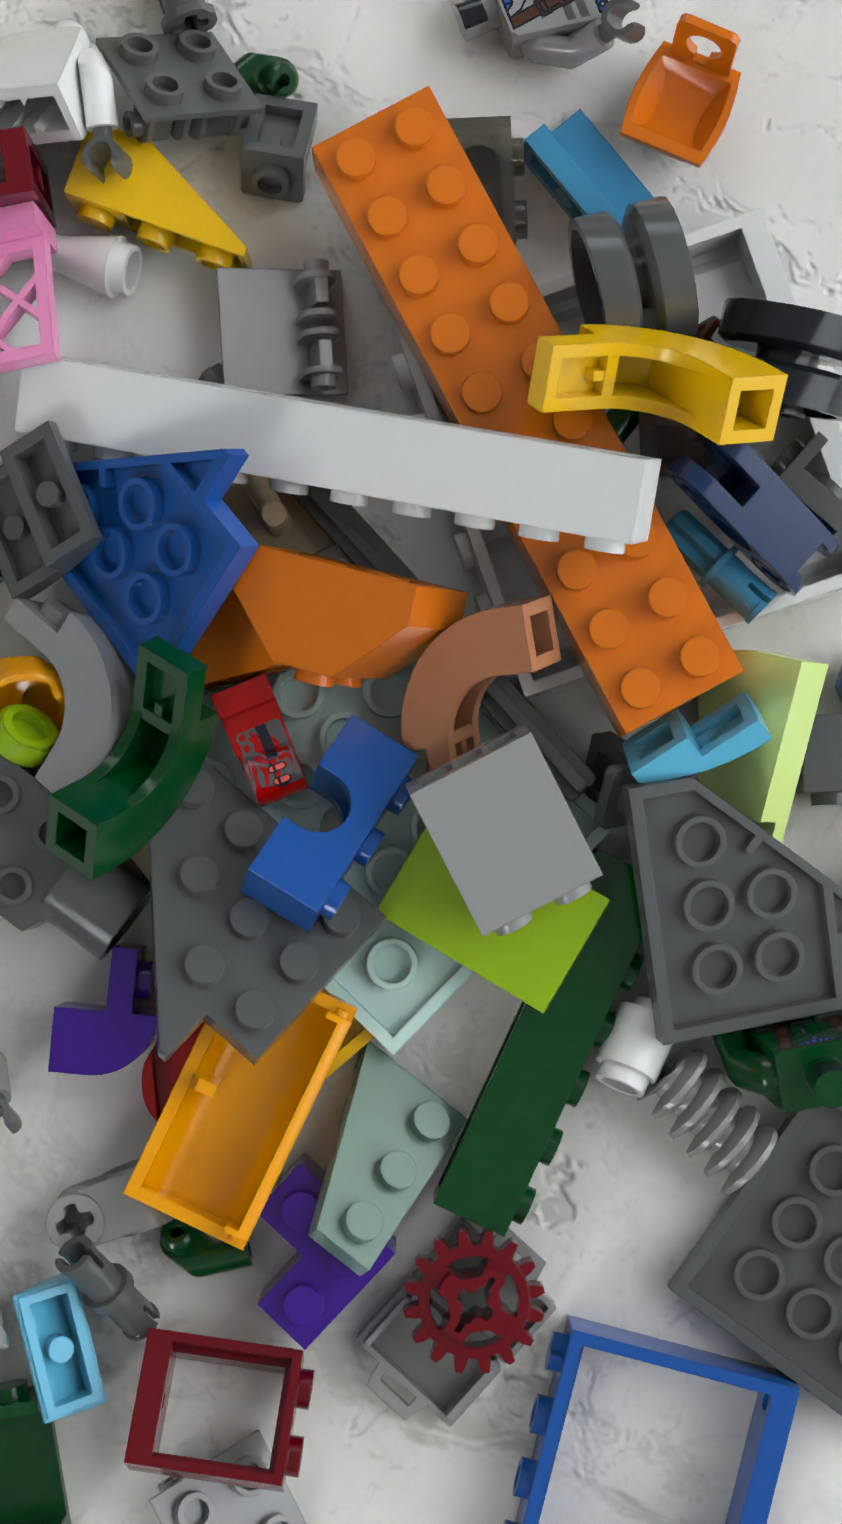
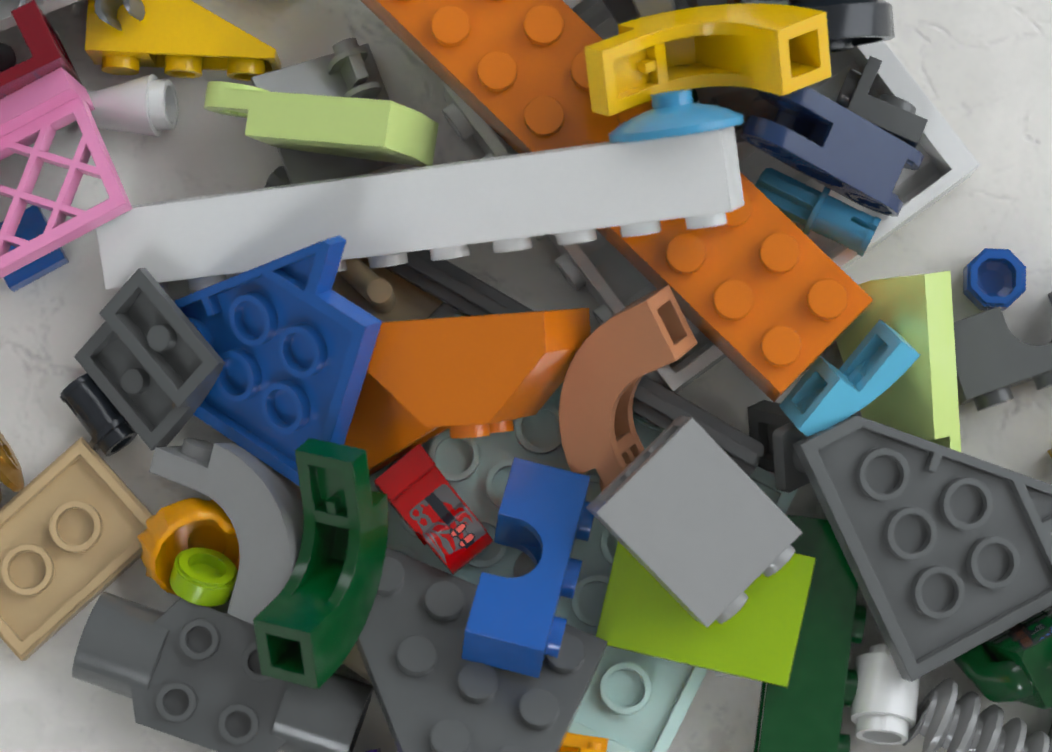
camera: 20 degrees left, 5 degrees down
none -> yellowish green piece [204,81,439,167]
none -> dark azure dish [609,89,744,143]

